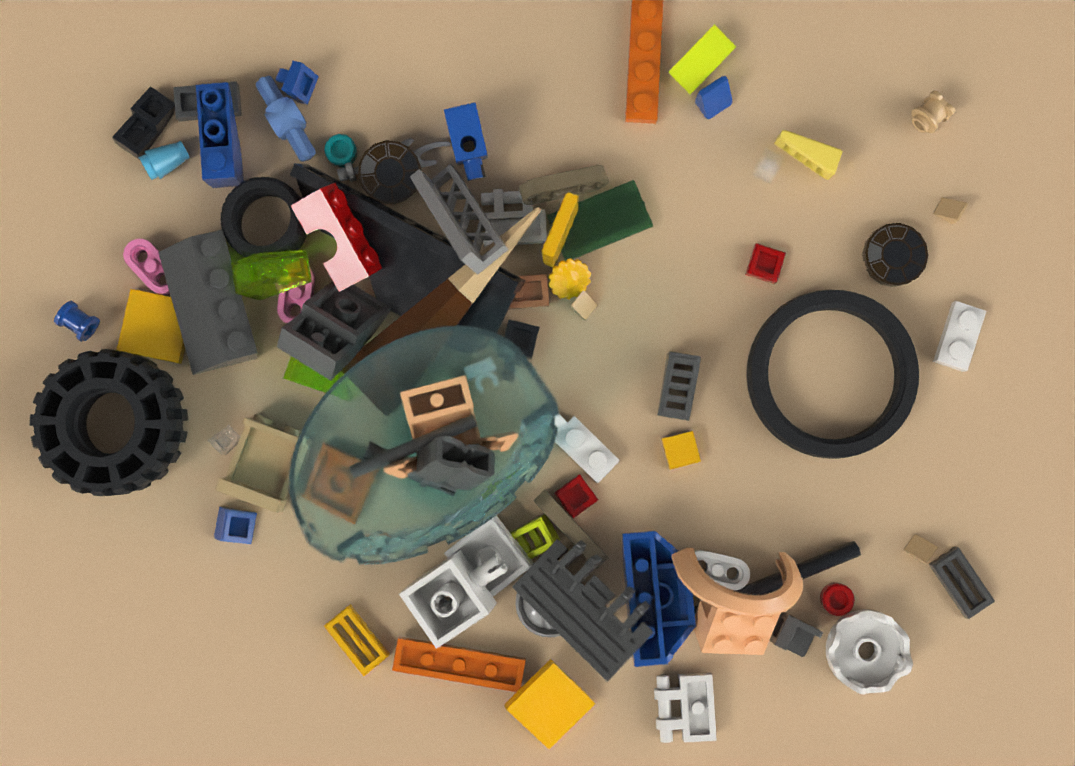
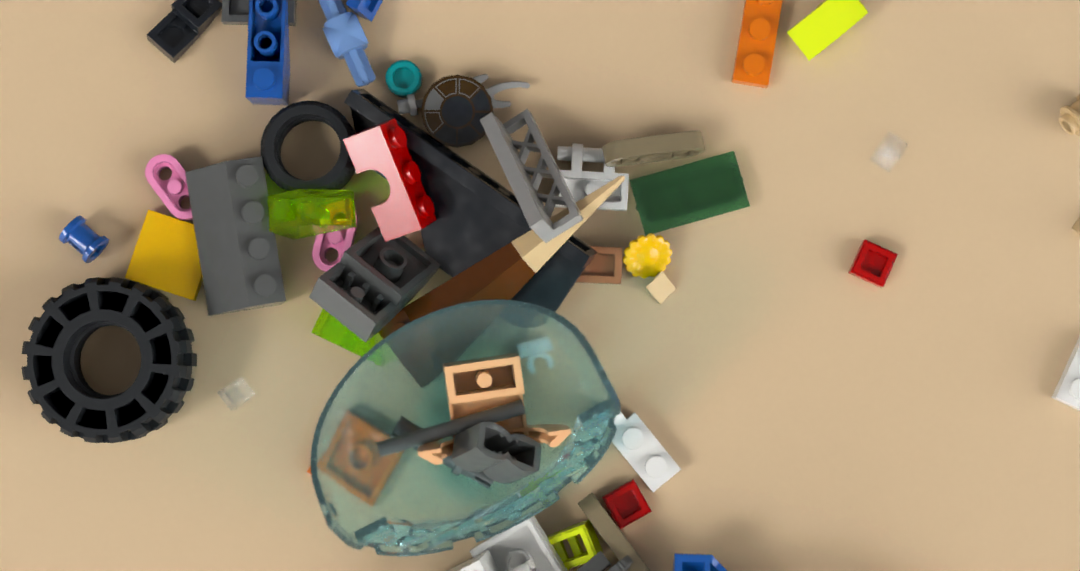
camera: 10 degrees right, 0 degrees up
medium azure cone [139,141,190,180] -> none
blue slope [214,507,257,544] -> none
tan panel [215,414,310,513] -> none
blue torso [444,102,488,181] -> none
black plate [501,320,540,380] -> none
yellow tile [541,192,579,268] -> none
dark grey slope [657,352,701,421] -> none
yellow tile [661,431,701,470] -> none
blue slope [695,76,732,119] -> none
black tyre [746,290,919,459] -> none
light yellow slope [774,130,843,180] -> none
tile [862,223,928,287] -> none

